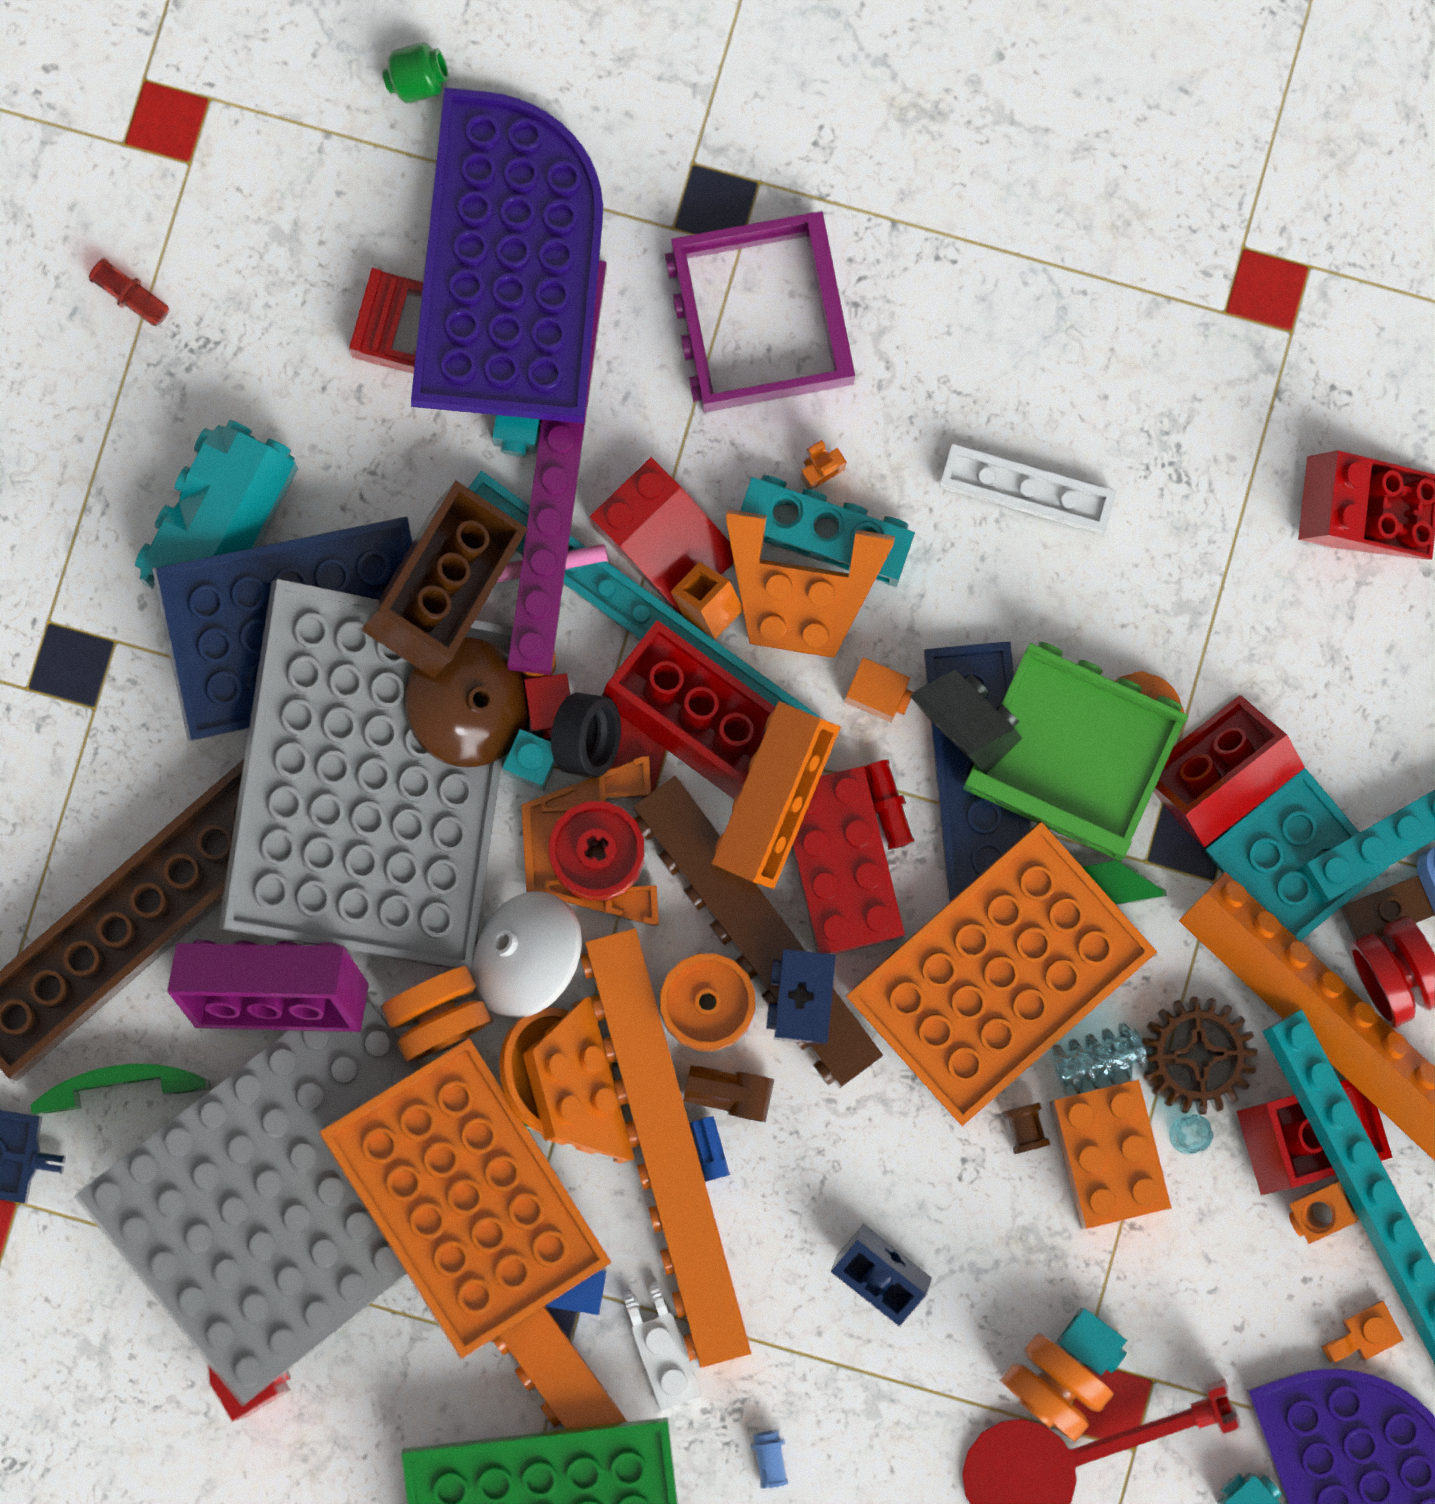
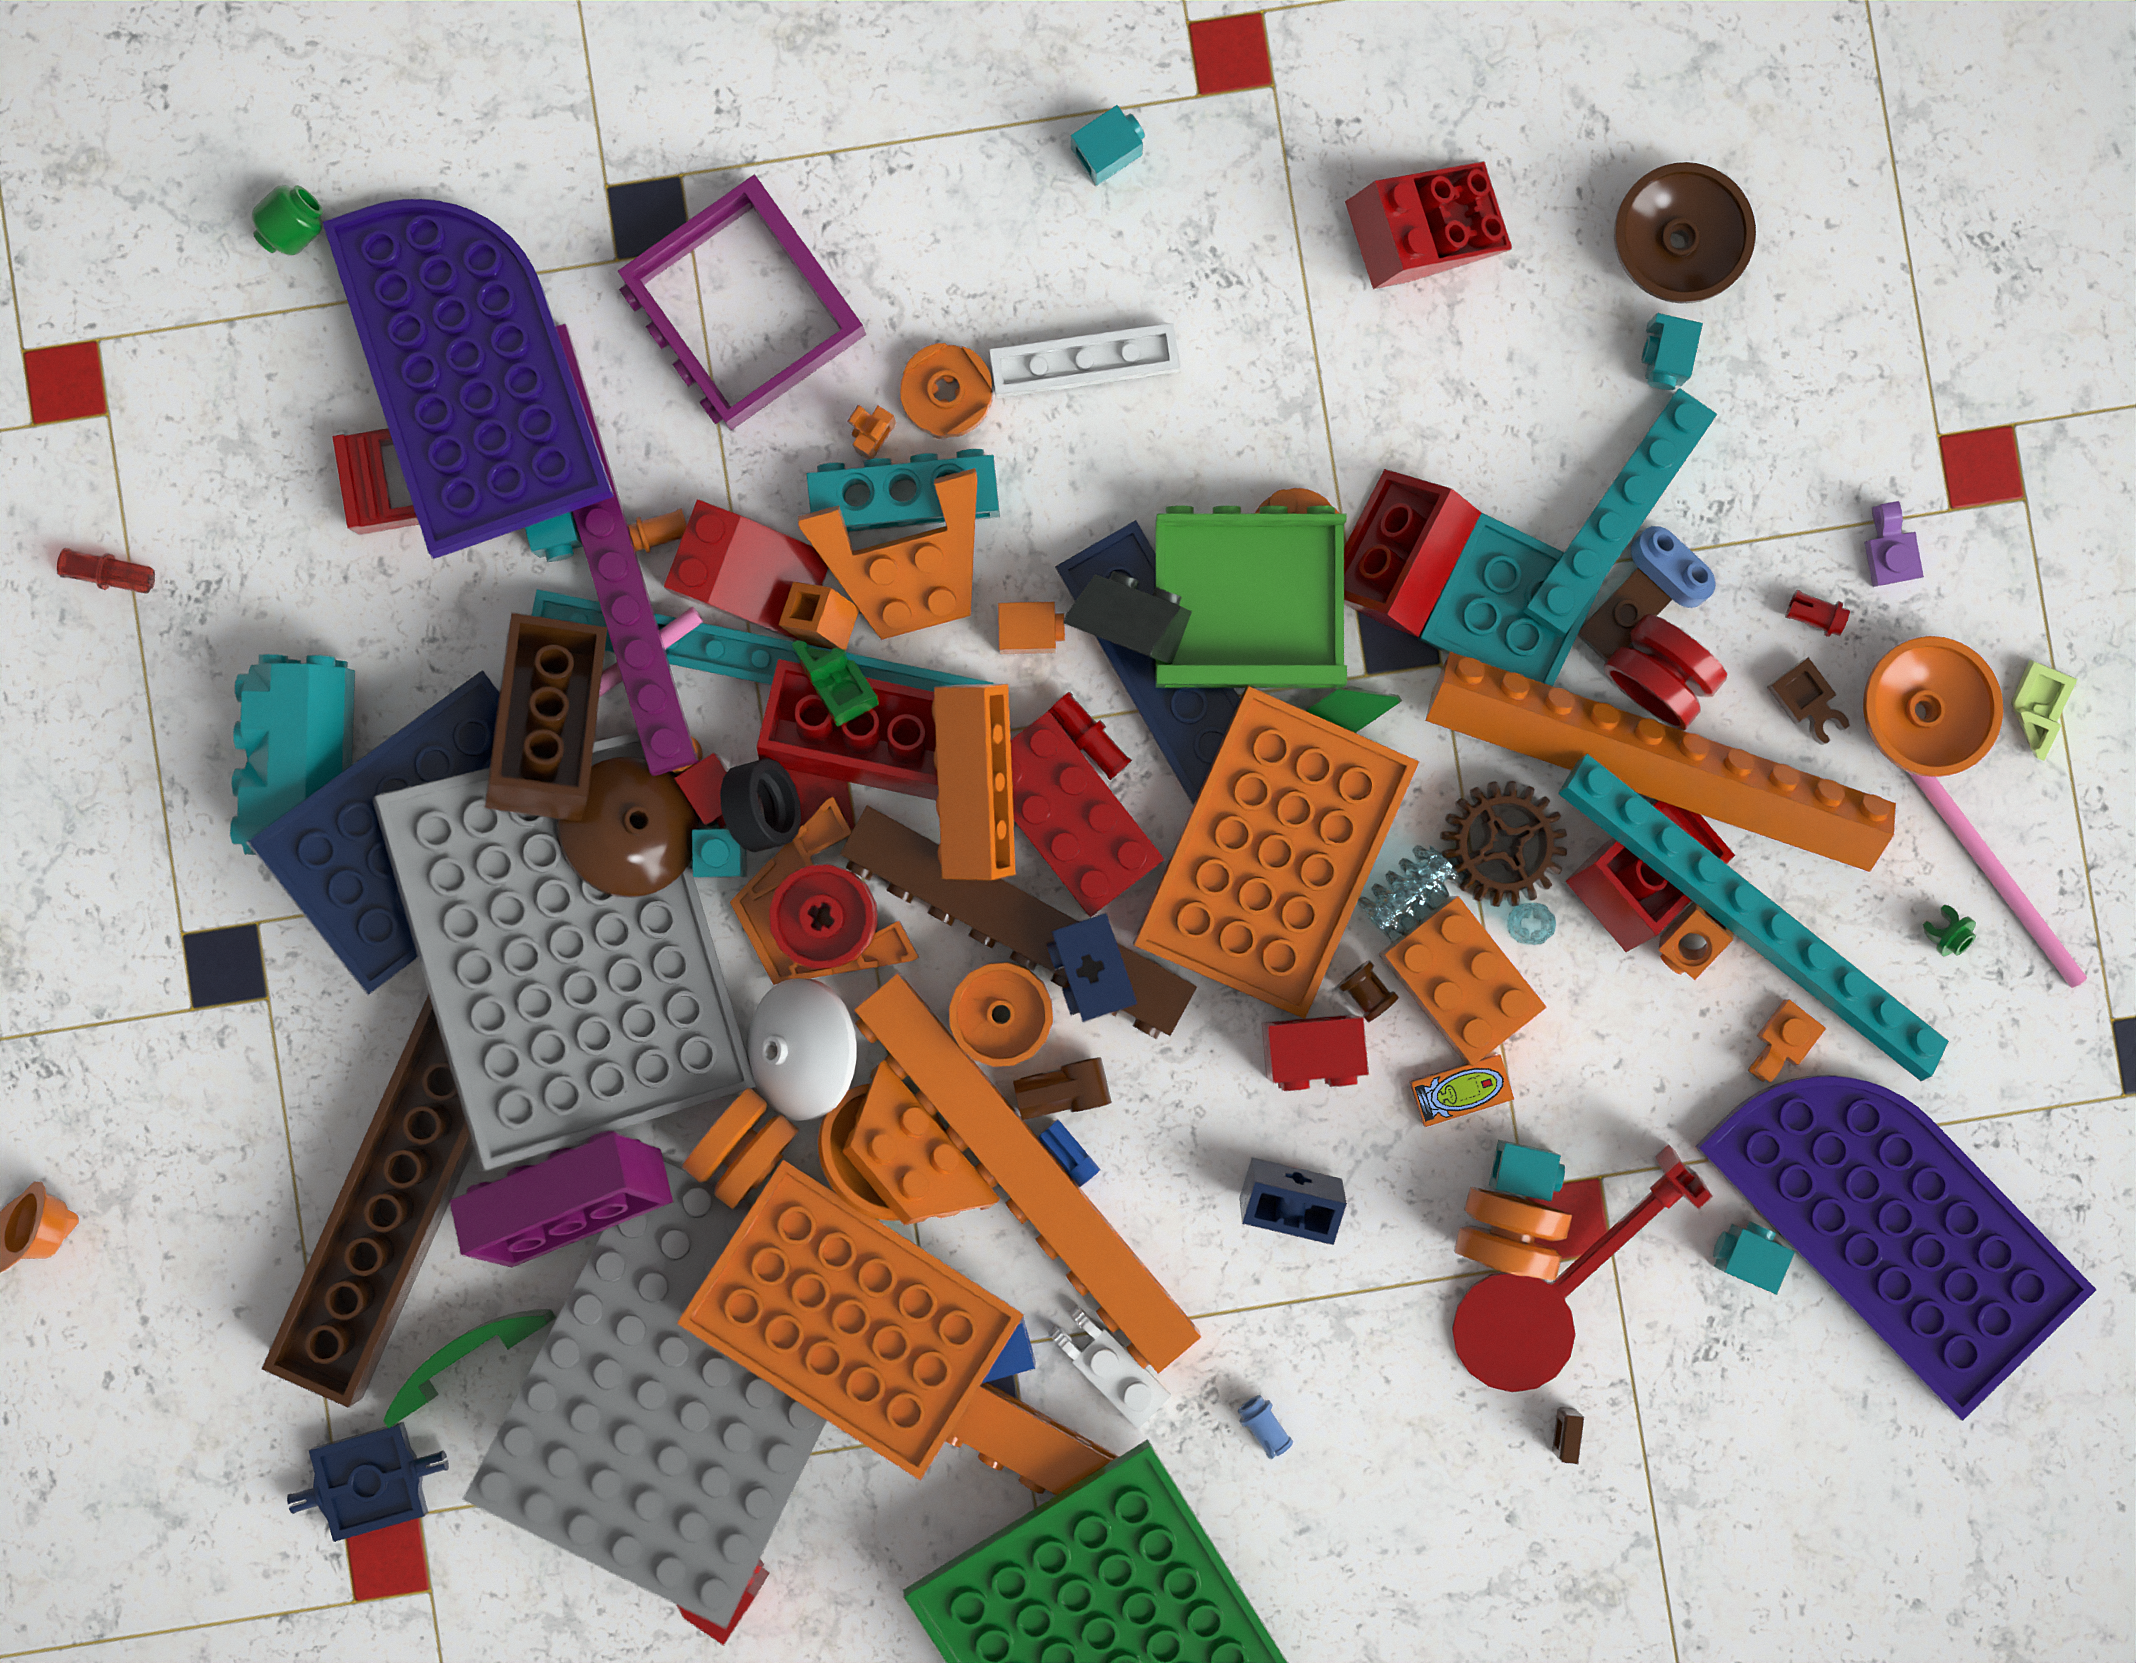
camera: 20 degrees left, 5 degrees up
none -> orange pin [628,508,687,554]
none -> green slope [791,640,879,727]
none -> orange plate [900,343,993,439]
none -> teal brick [1071,105,1145,186]
none -> red brick [1261,1014,1369,1091]
none -> tile [1409,1054,1514,1127]

